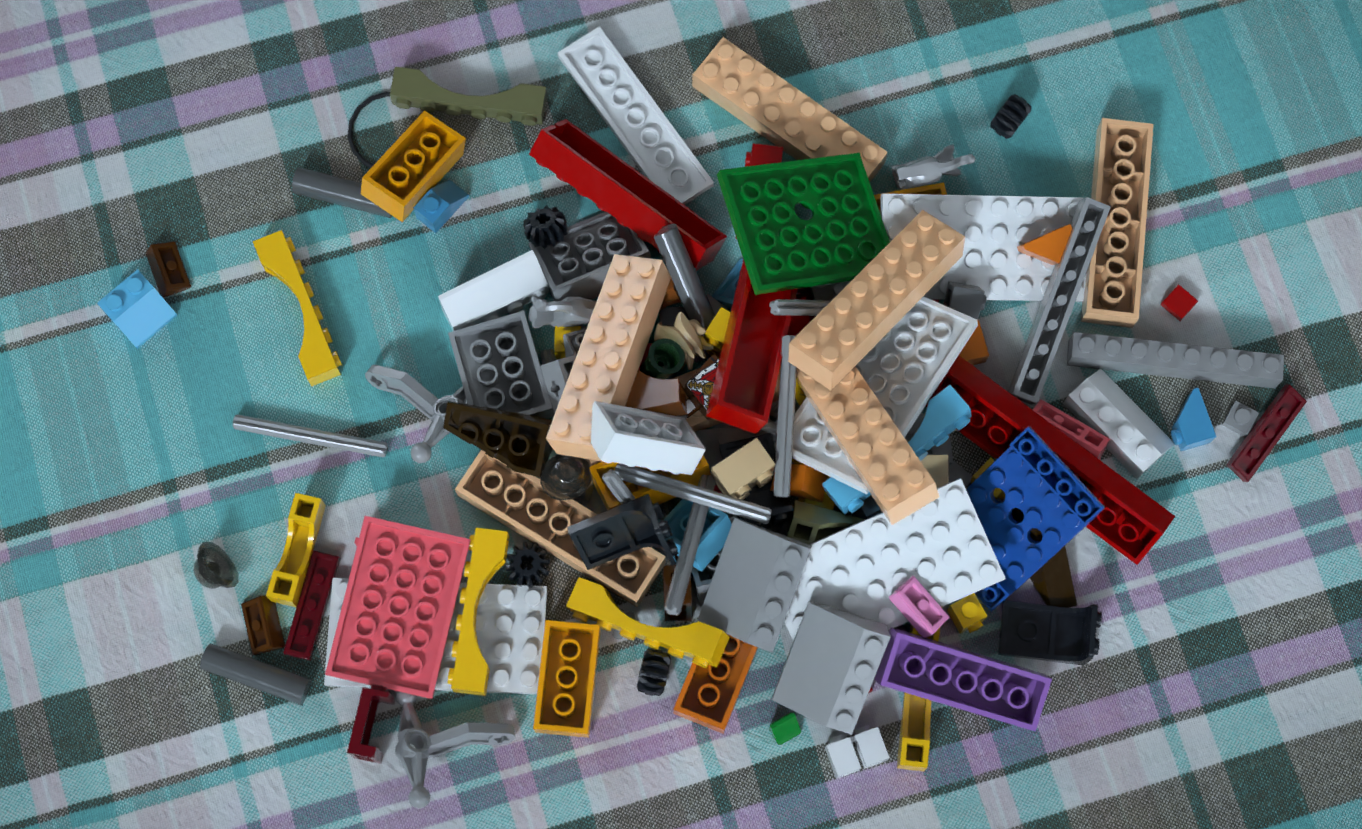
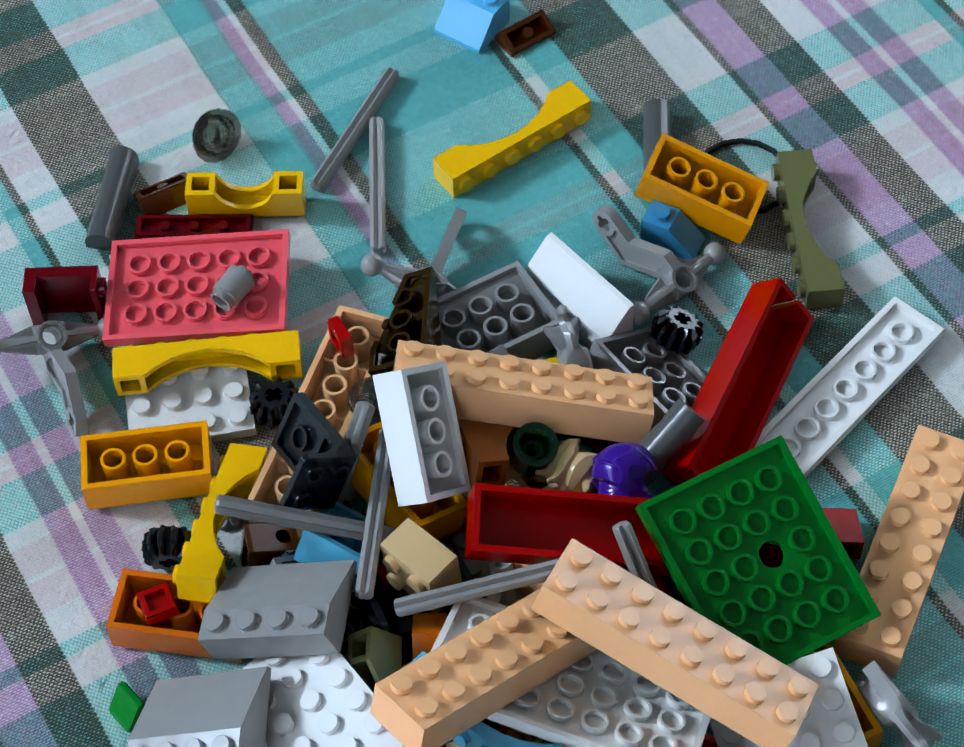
camera: 80 degrees right, 20 degrees down
none -> red tile [136,581,180,626]
none -> light grey brick [210,265,255,311]
none -> light grey axle [311,67,399,192]
none -> red tile [327,315,354,359]
none -> dark purple helmet [591,442,657,498]
none -> light grey piece [592,205,727,325]

